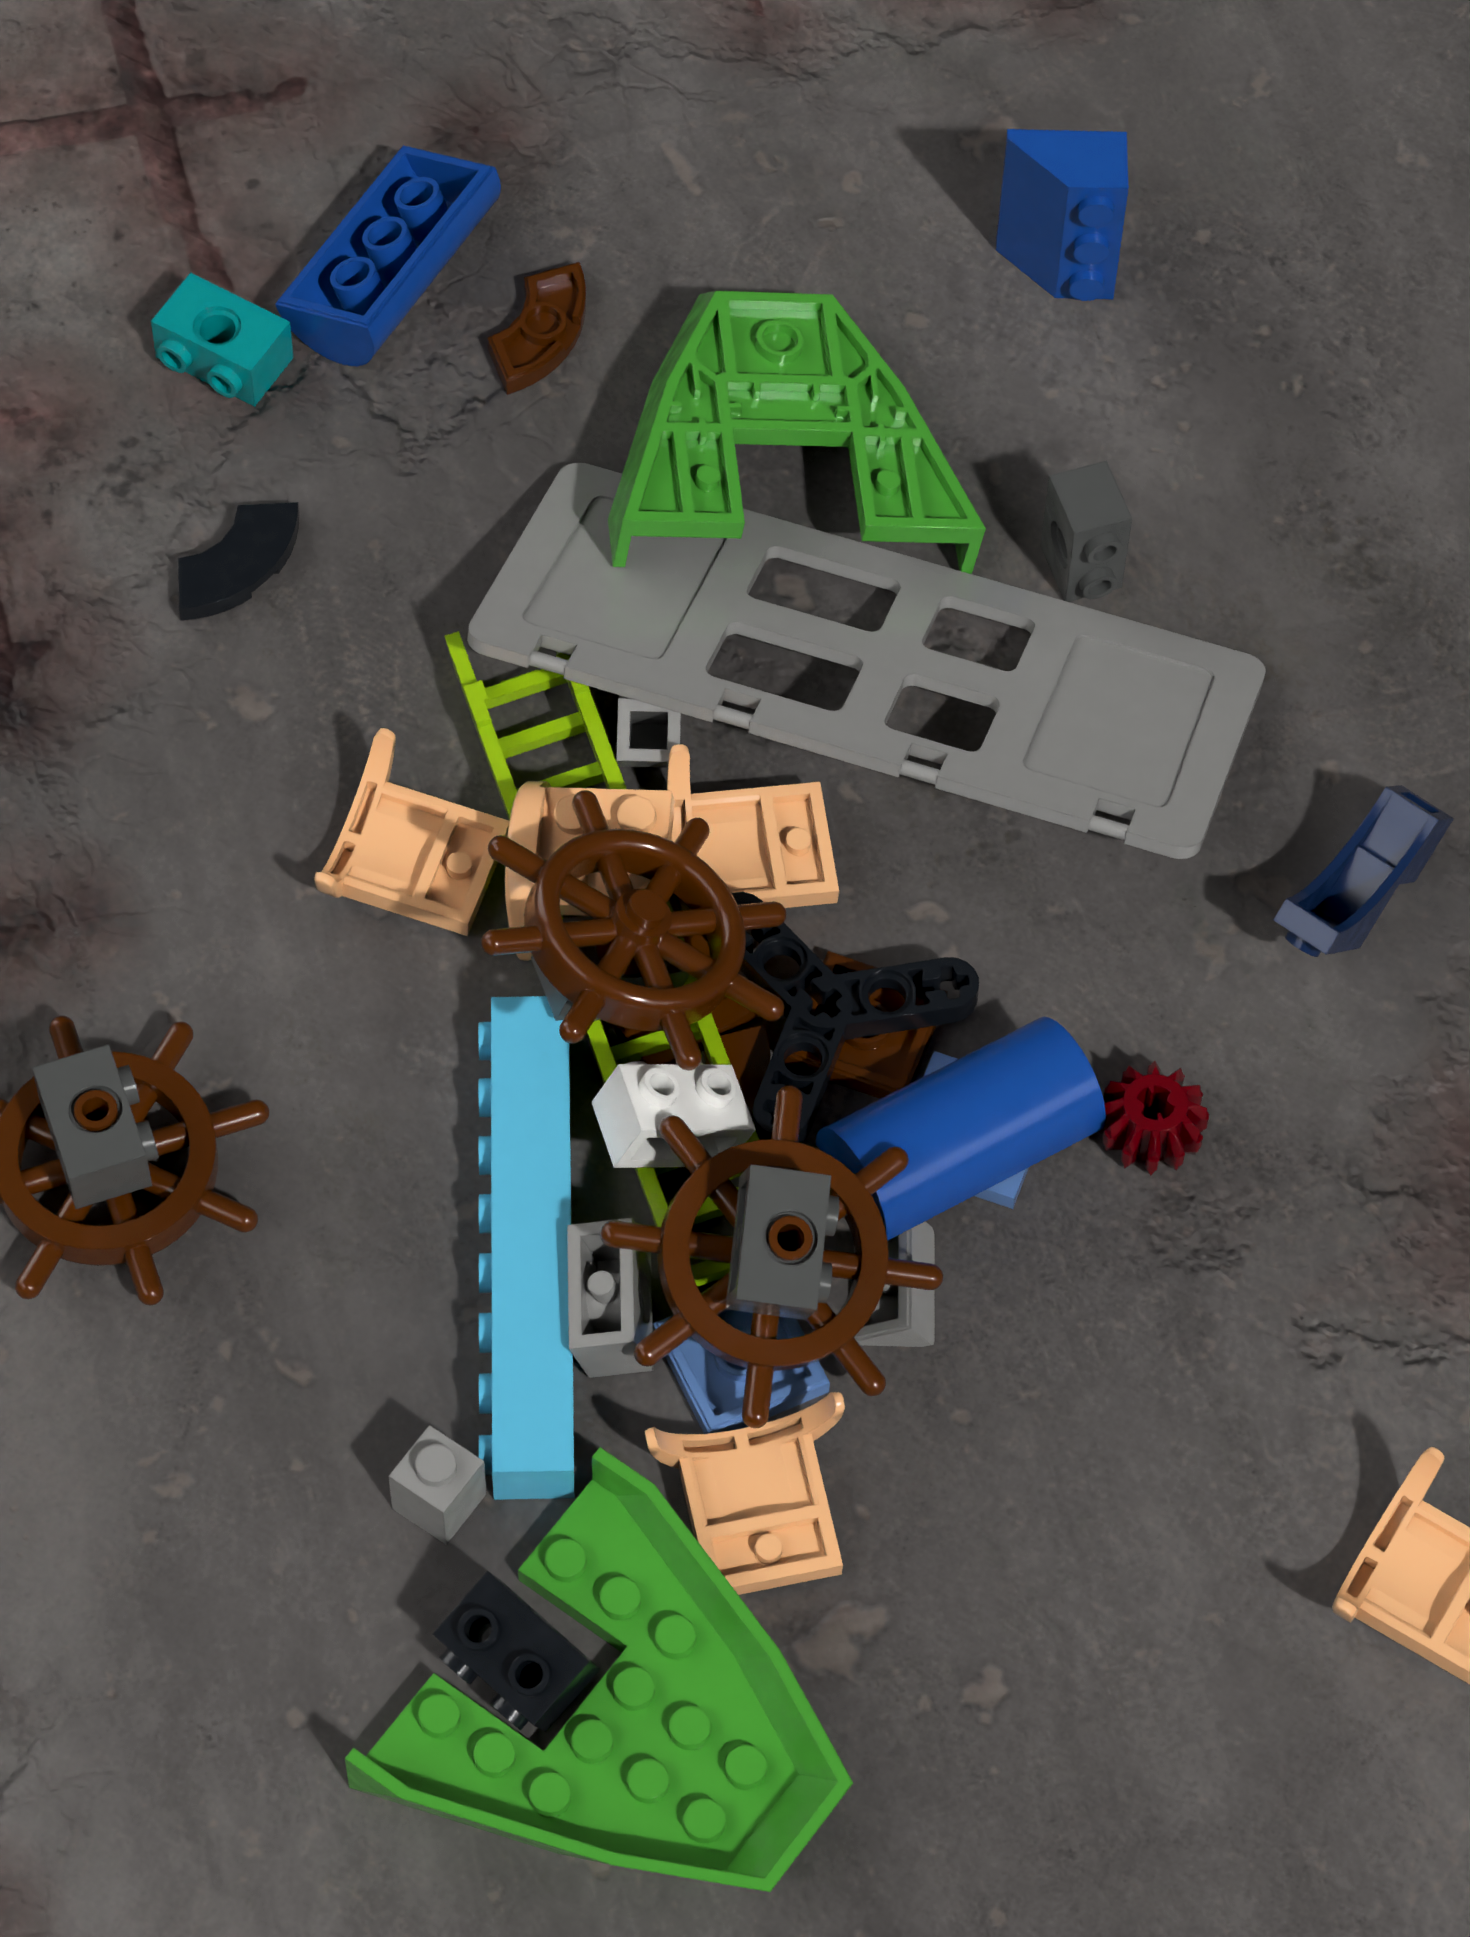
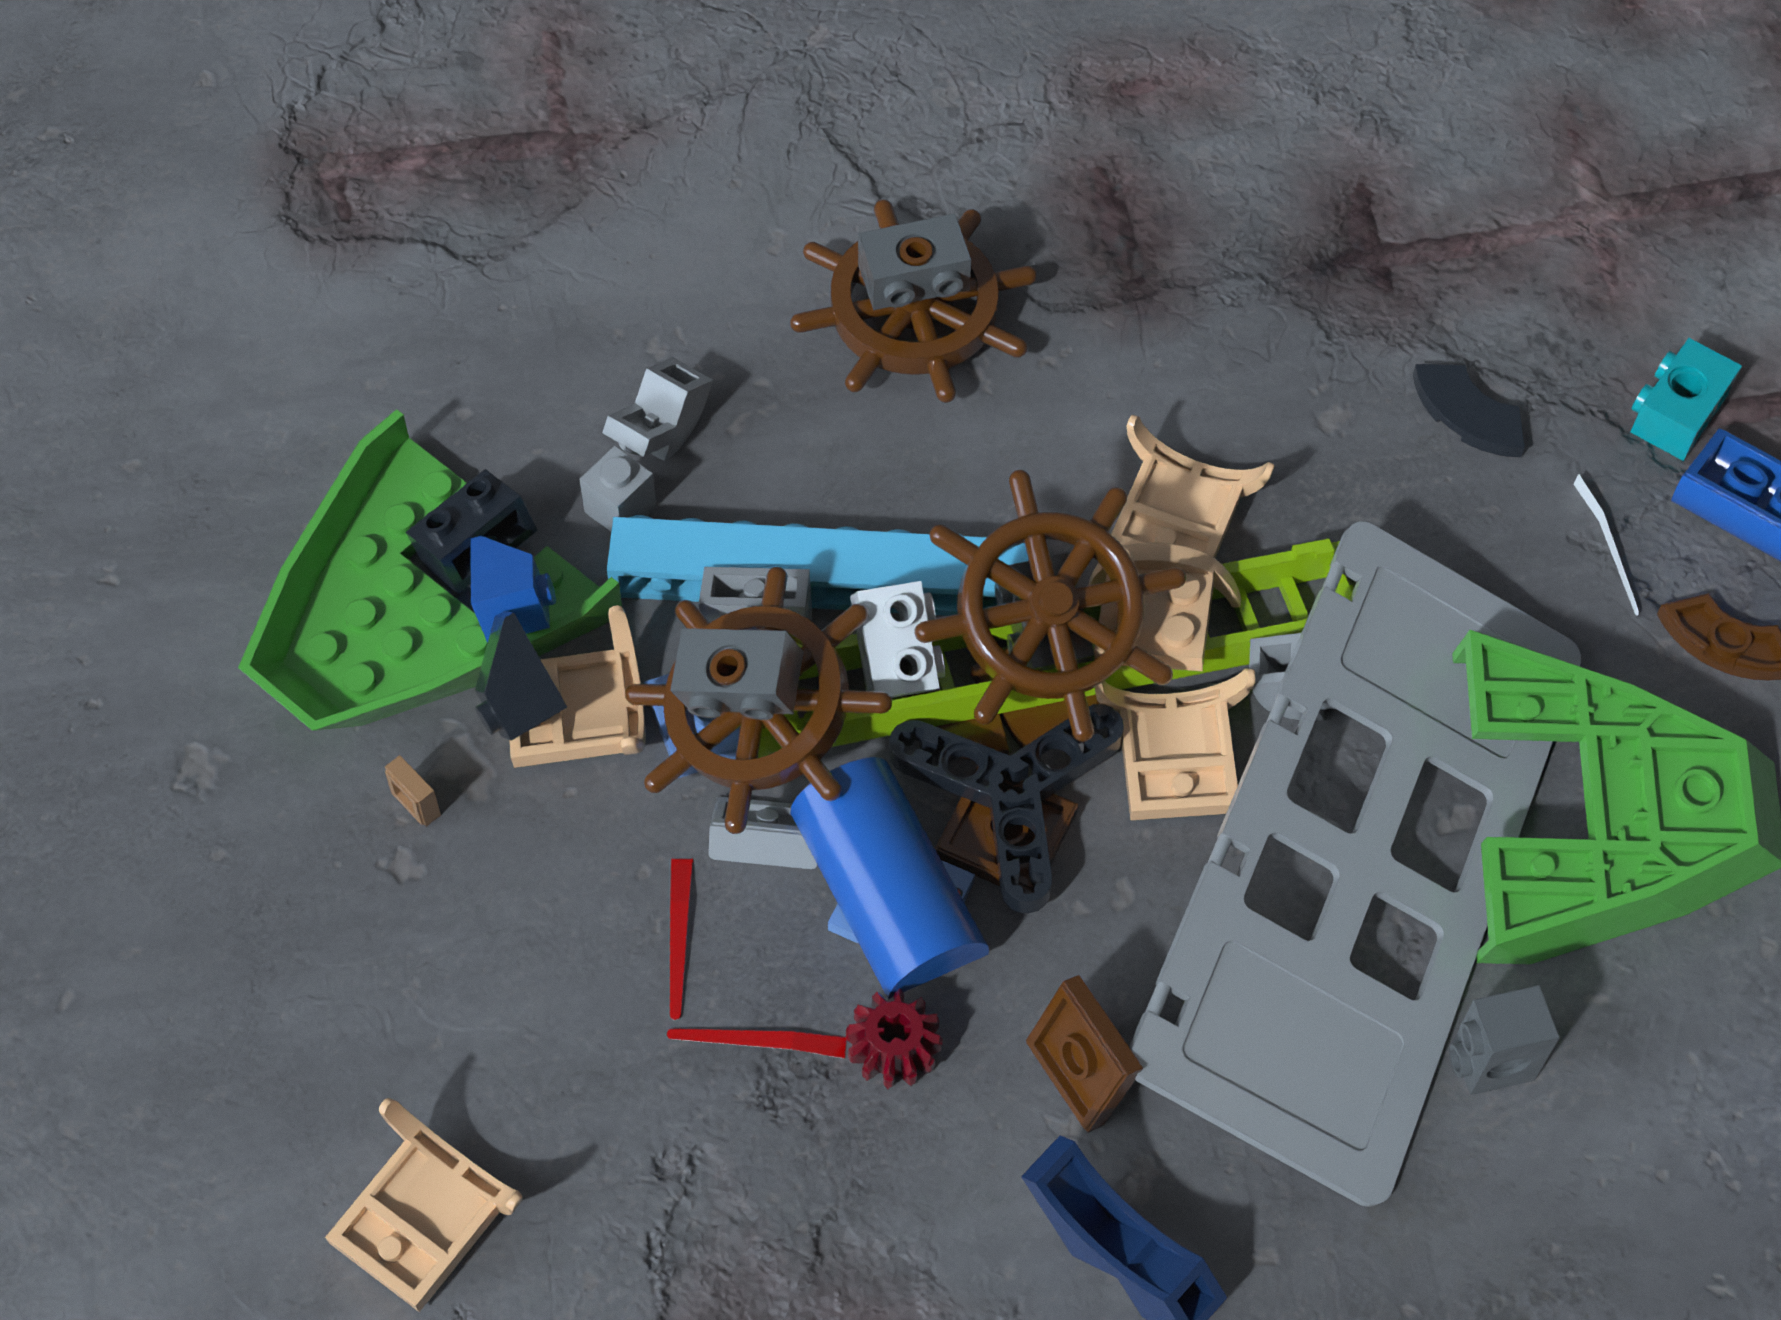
camera: 95 degrees right, 0 degrees up
none -> medium nougat tile [385,755,441,827]
none -> blue slope [471,536,556,643]
none -> black slope [475,611,567,741]
none -> light grey brick [602,357,713,461]
none -> red sticker [667,1029,846,1059]
none -> red sticker [670,859,693,1020]
none -> reddish brown tile [1026,975,1143,1133]
none -> white sticker [1574,474,1639,616]

